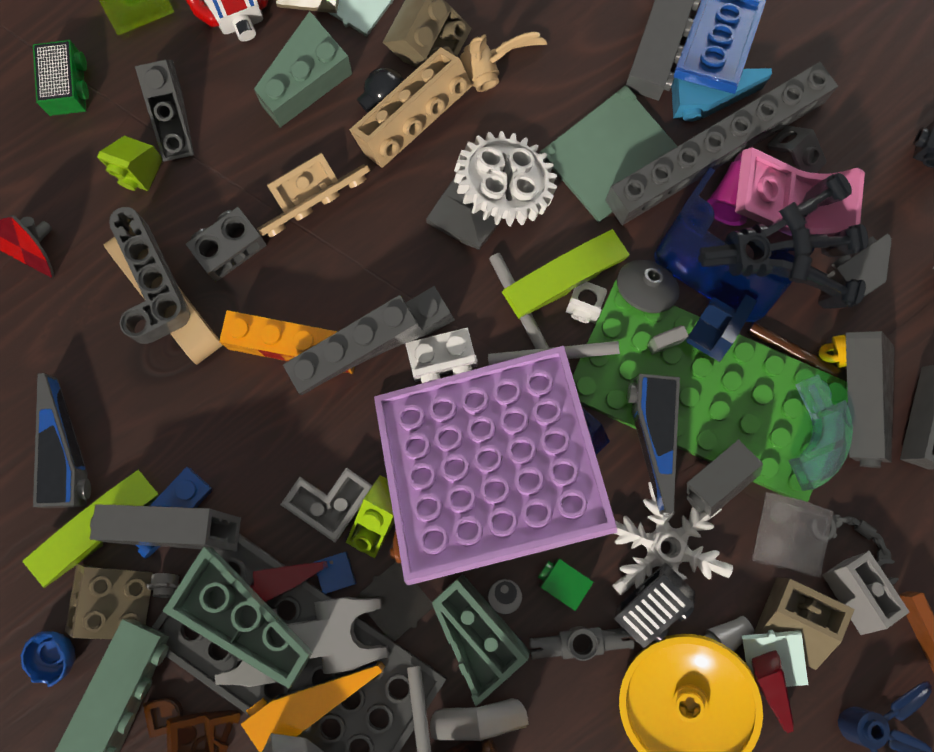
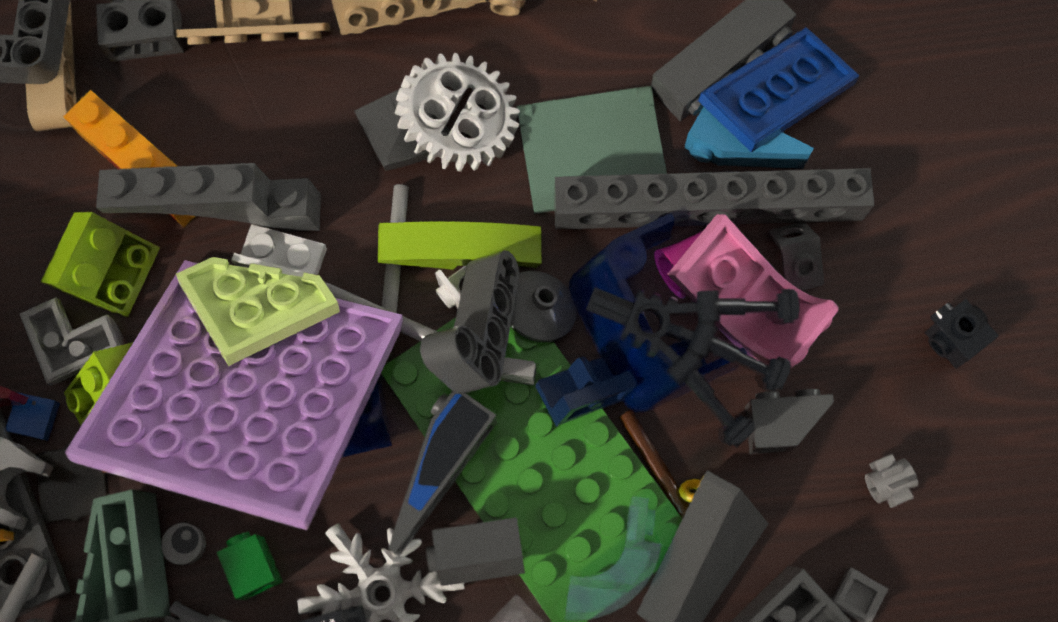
camera: 35 degrees right, 5 degrees down
none -> lime slope [41,212,160,317]
none -> yellowish green plate [176,257,340,366]
none -> dark grey beam [420,250,519,394]

